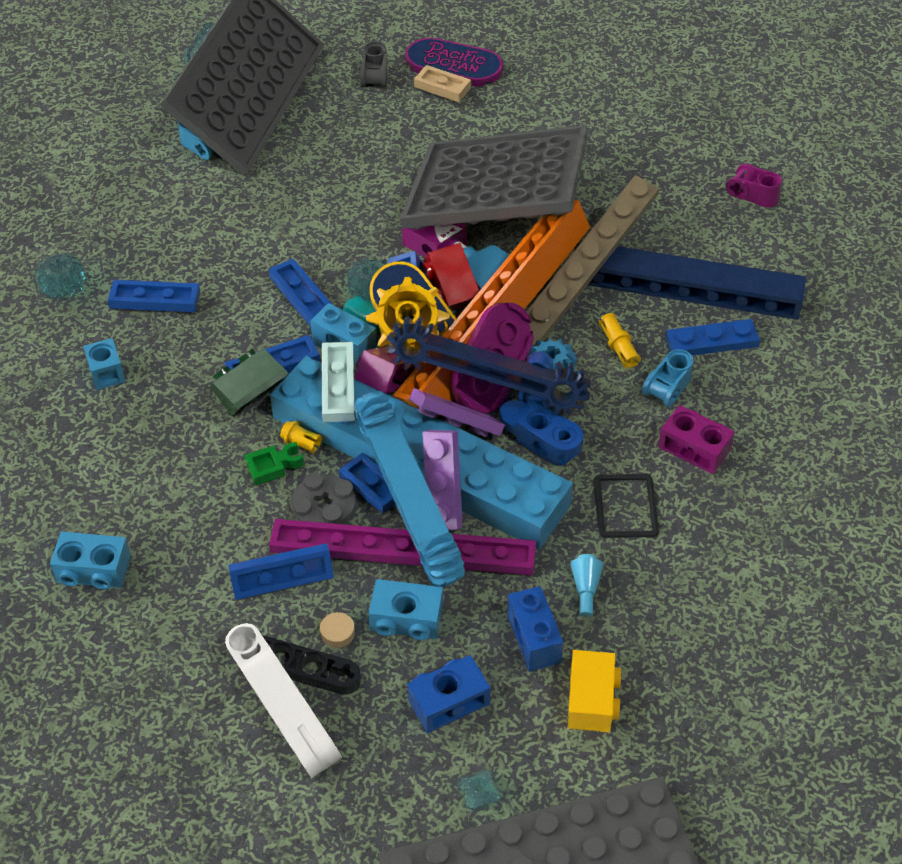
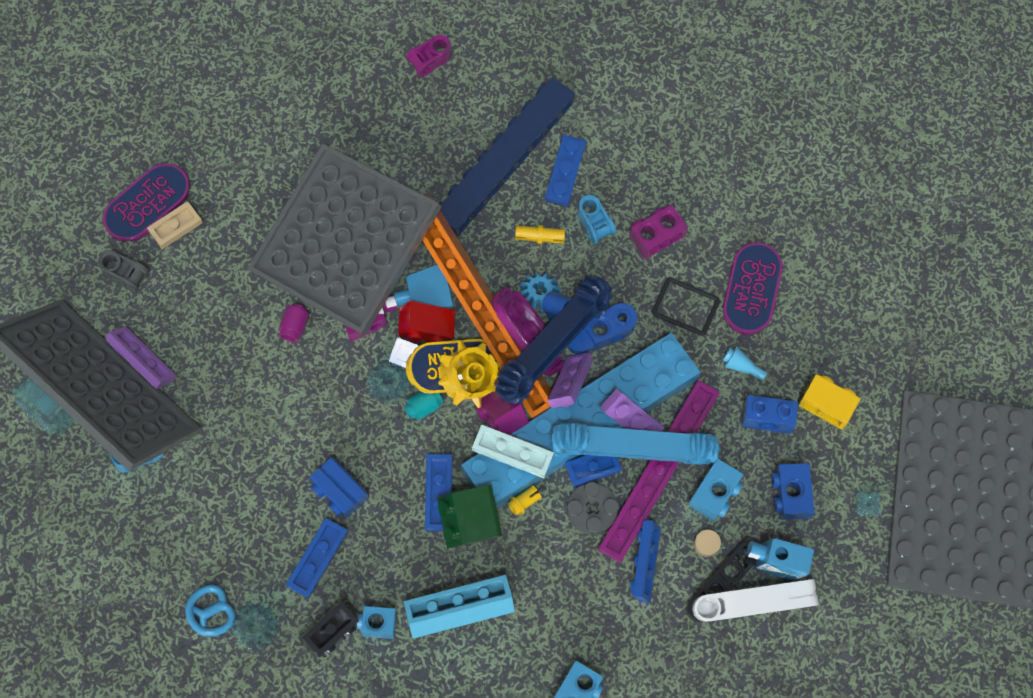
camera: 70 degrees left, 20 degrees up
green plate [244,442,304,486] -> none
blue plate [268,258,332,327] -> none
dark azure brick [310,303,377,367] -> none
dark tan plate [526,175,659,359] -> none
none -> medium lavender plate [105,326,177,389]
none -> dark azure piece [185,584,236,636]
none -> magenta brick [278,304,310,342]
none -> black brick [298,601,359,658]
none -> blue brick [310,457,369,518]
none -> medium azure brick [403,575,515,639]
none -> tile [723,243,782,335]
none -> dark azure torso [746,538,814,582]

